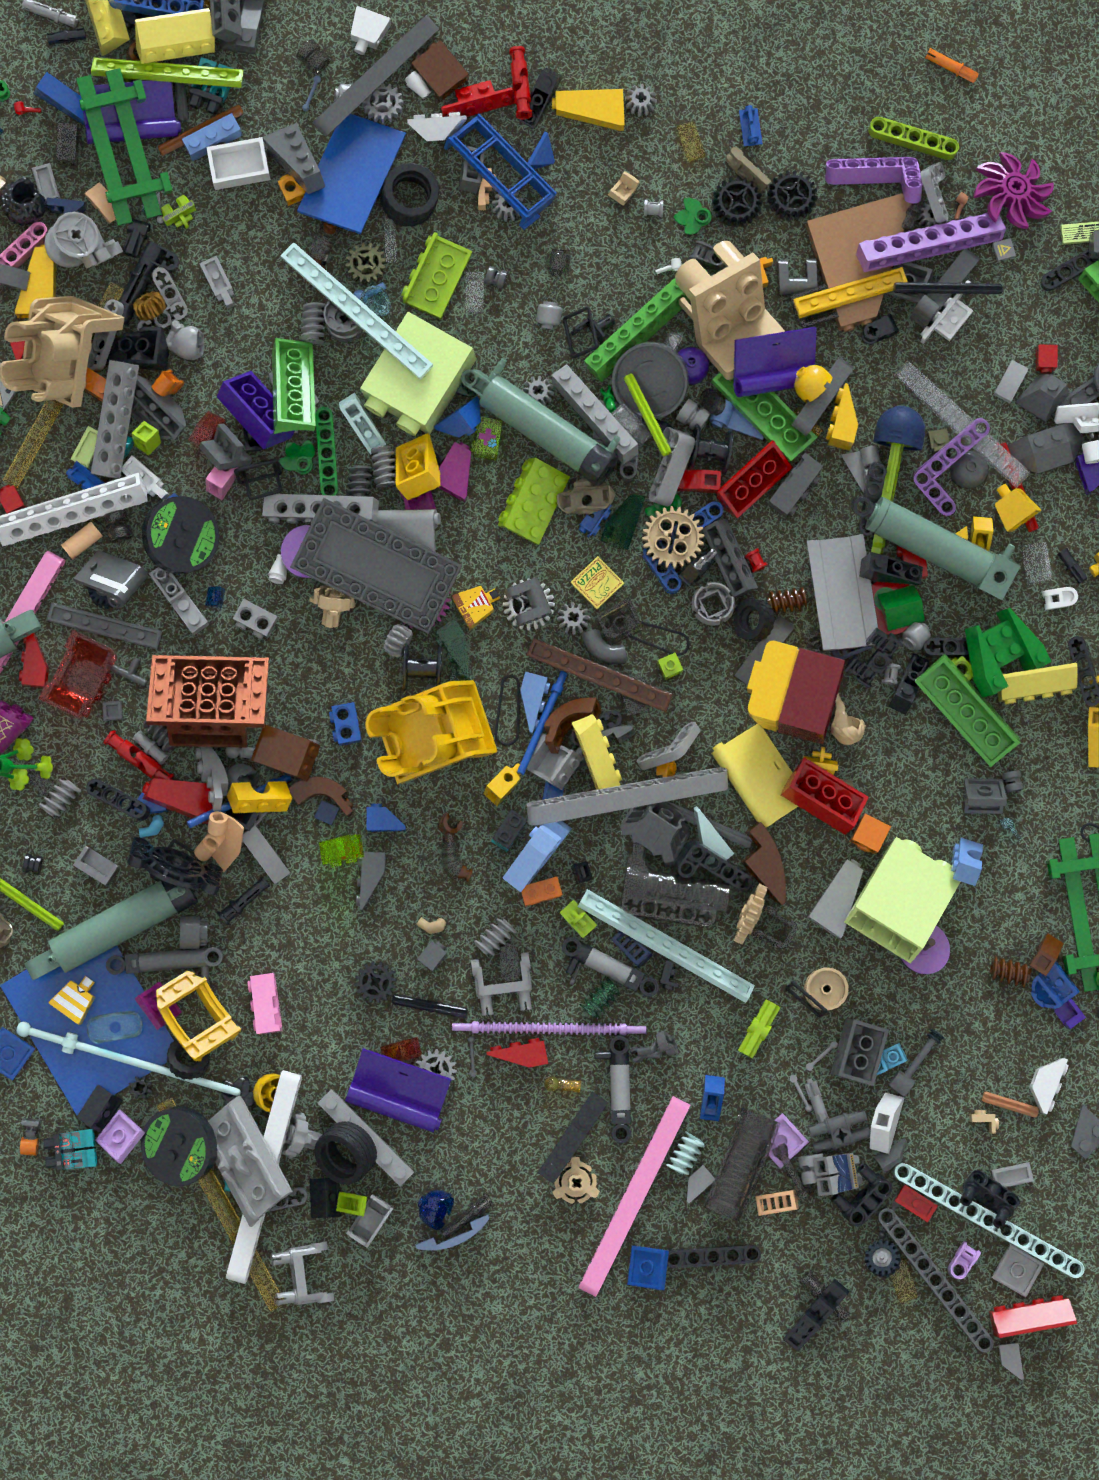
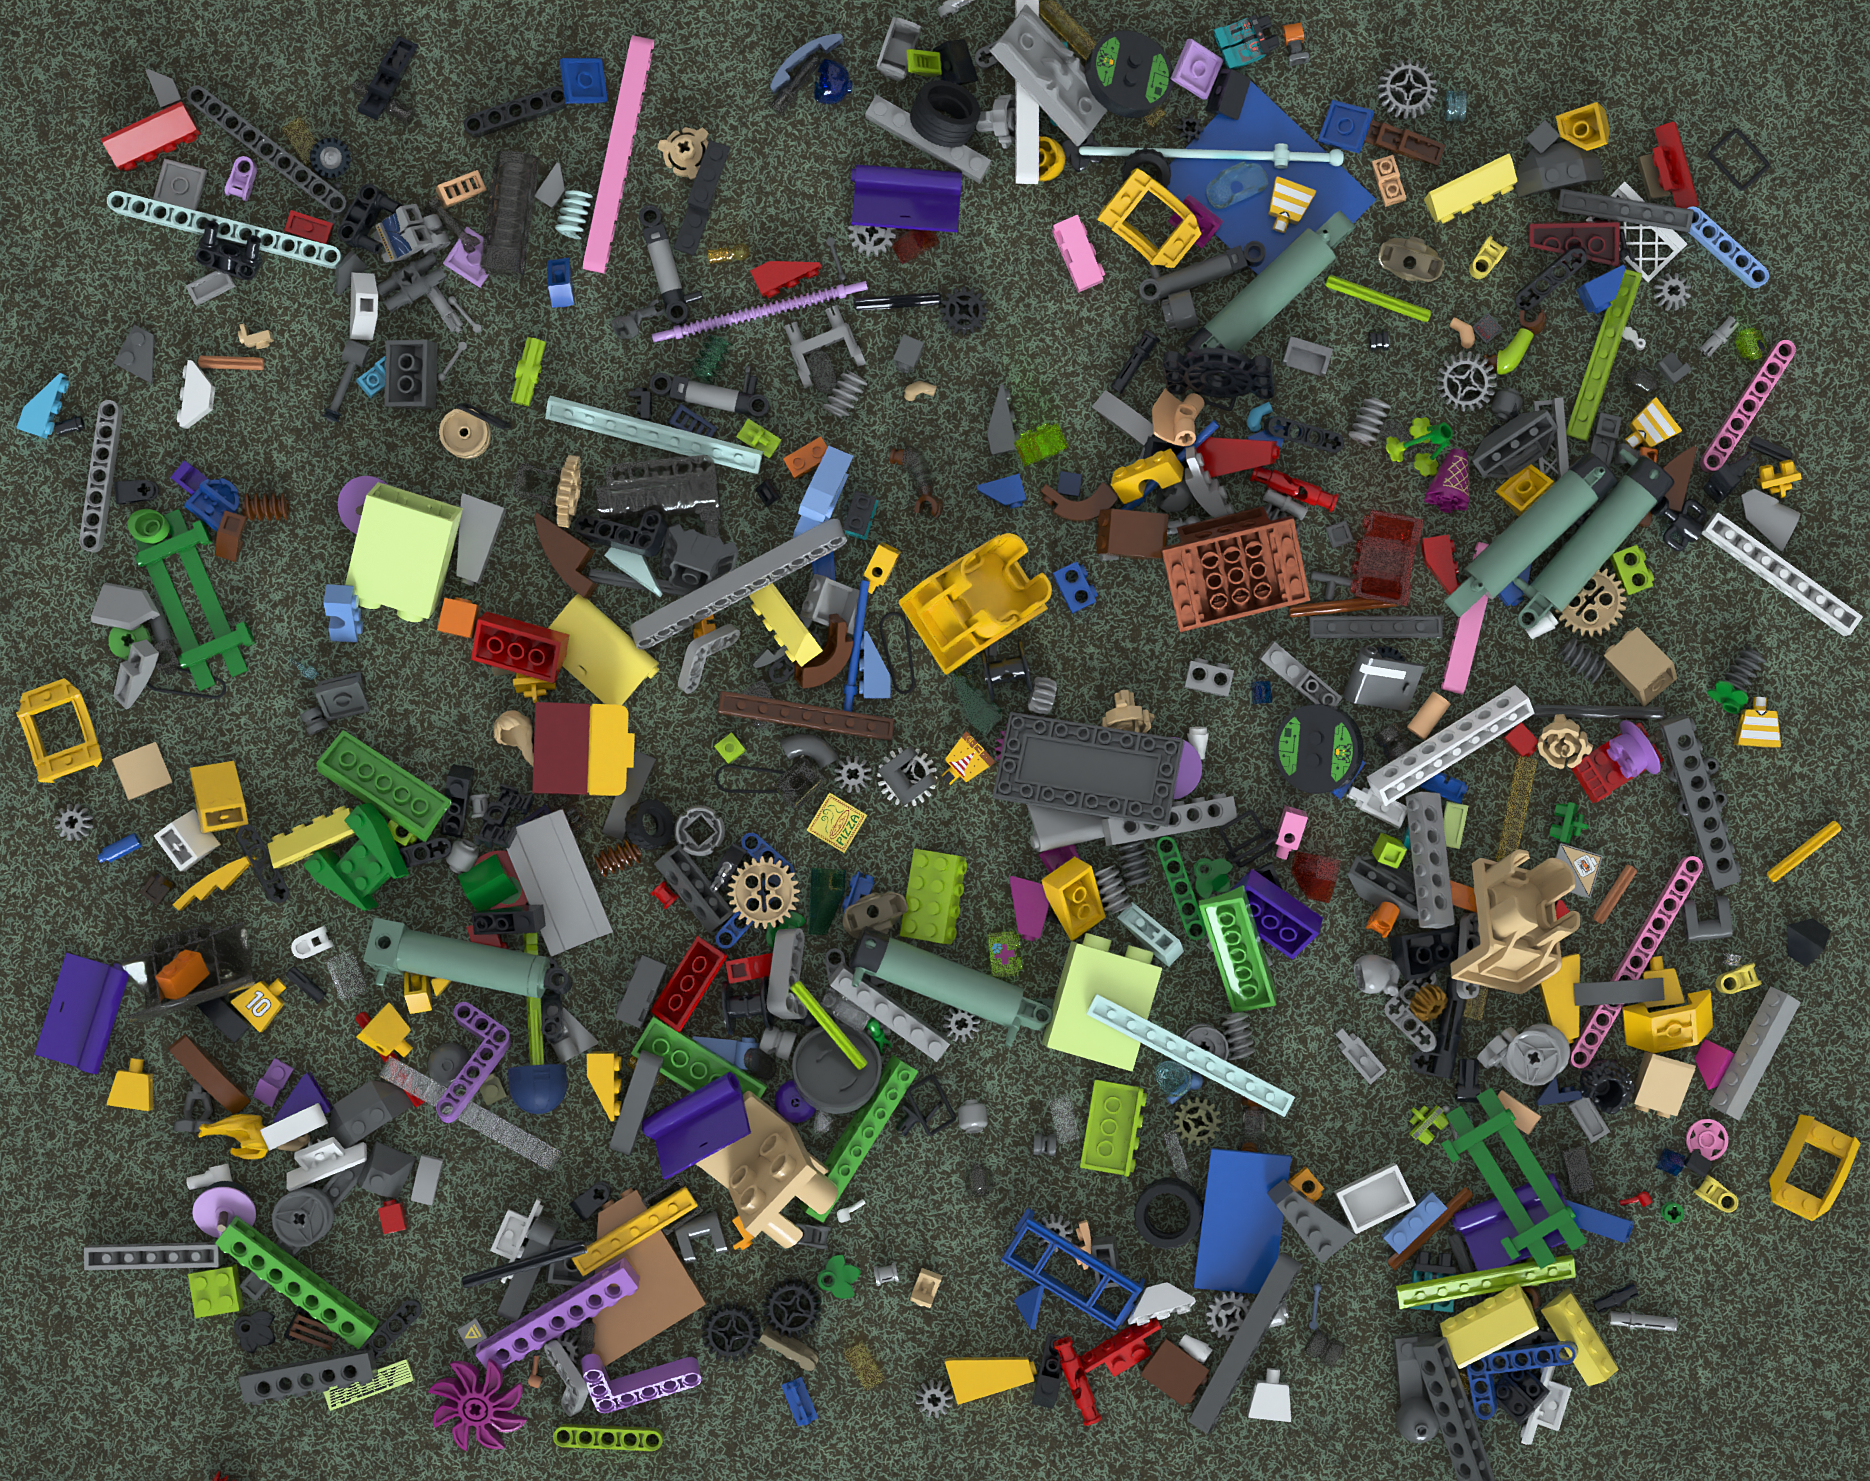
camera: 175 degrees right, 5 degrees up
dark grey bracket [199,424,252,470] -> none
blue slope [434,396,481,437] -> none
yellow cylinder [794,365,832,403] -> none
none -> dark orange axle [1289,594,1398,618]

